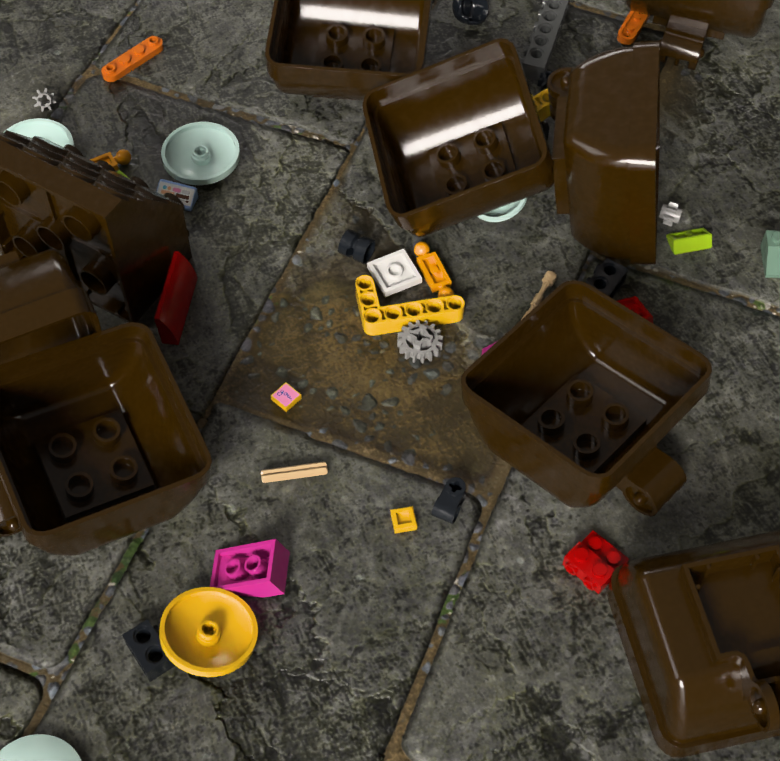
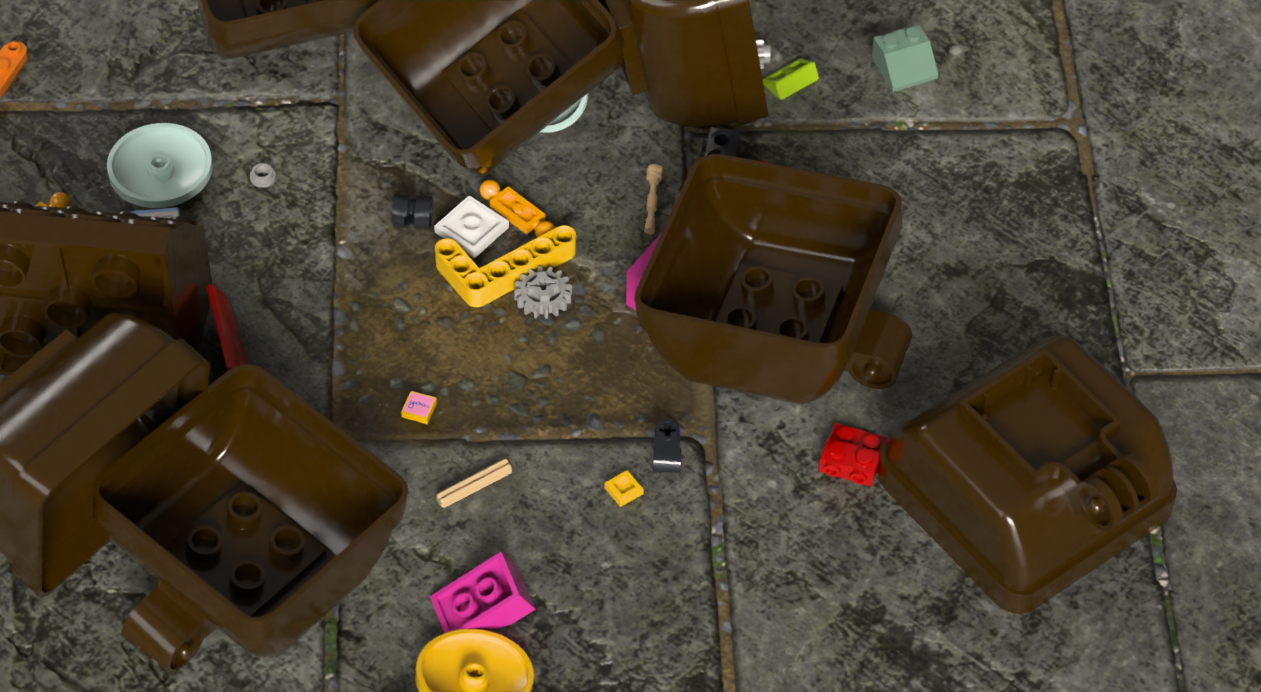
camera: 25 degrees left, 5 degrees down
none -> light grey plate [250,163,276,188]

